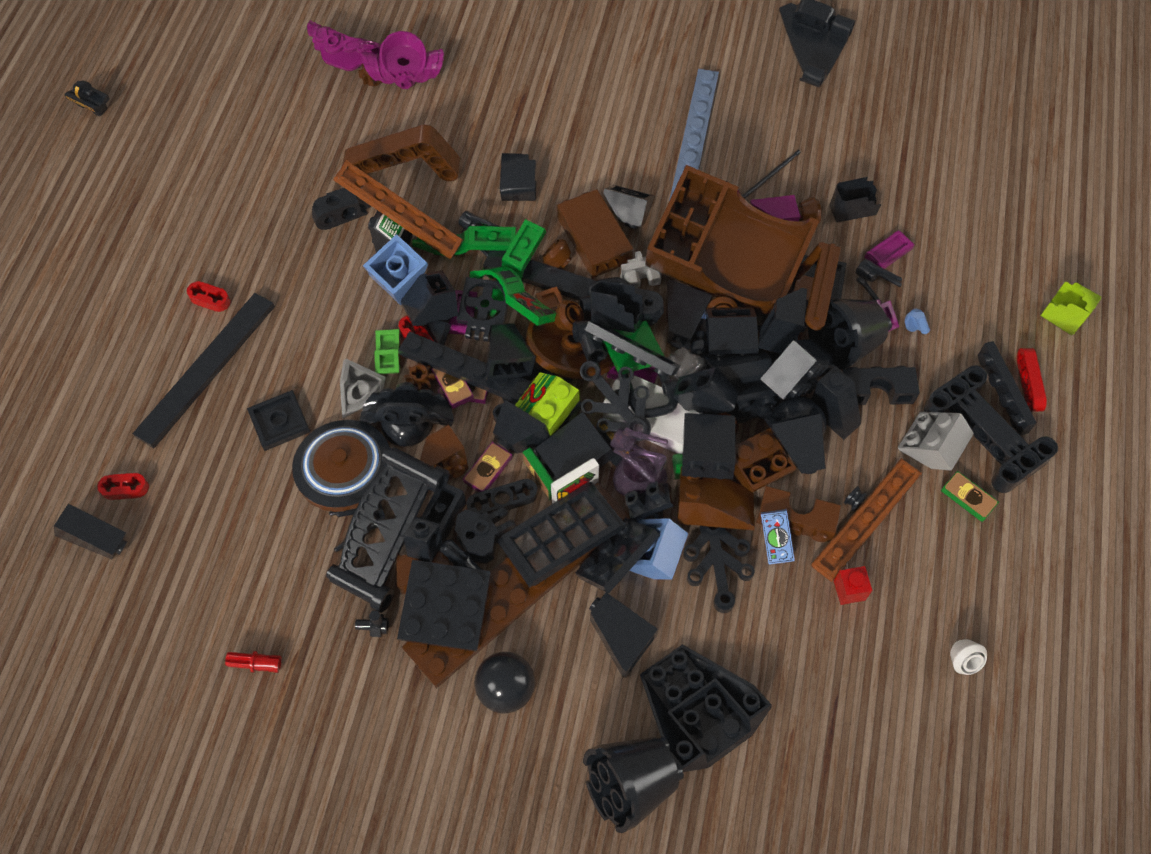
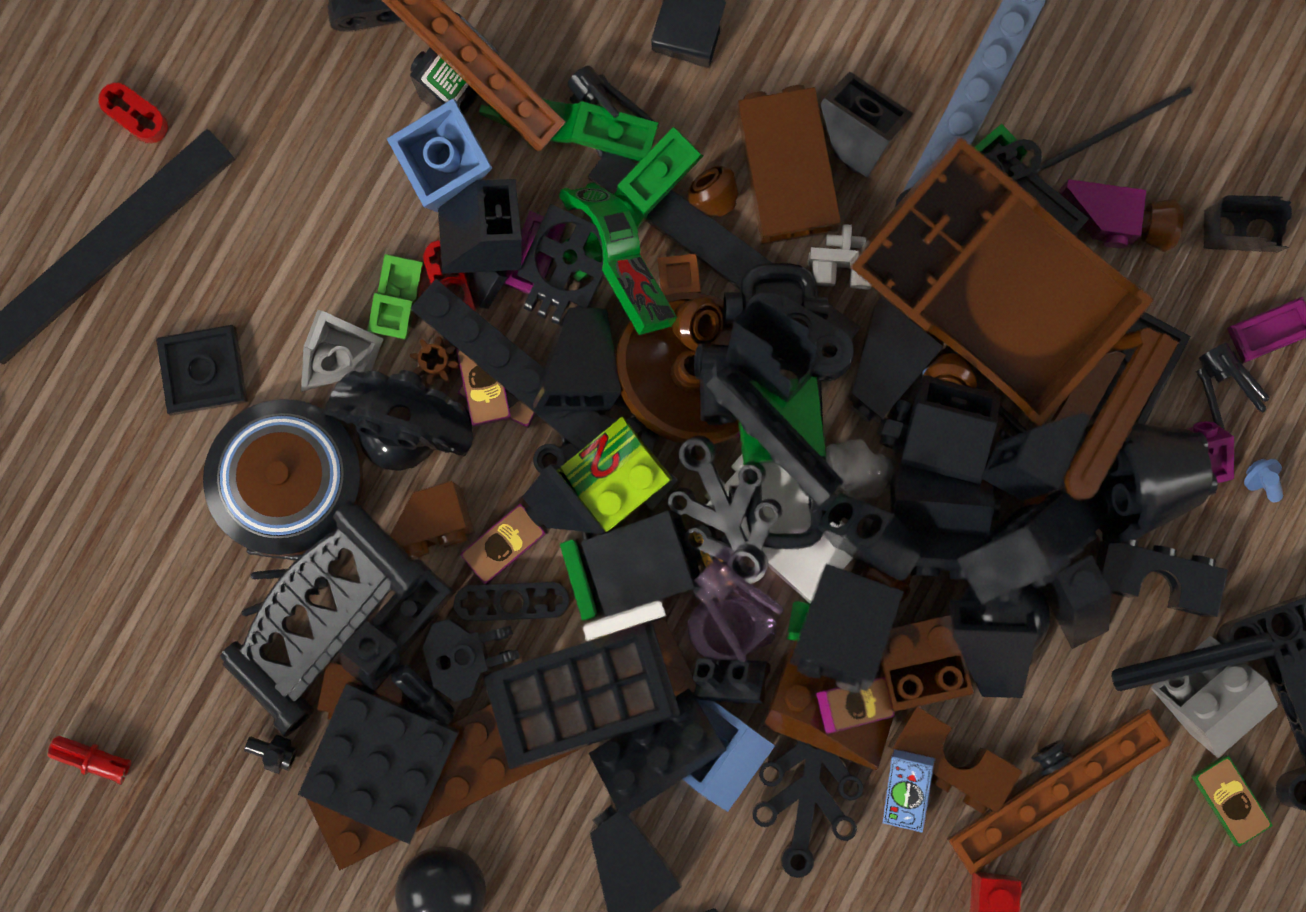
camera: 20 degrees right, 20 degrees up
none -> tile [816,677,895,734]
none -> black axle [1111,633,1275,691]

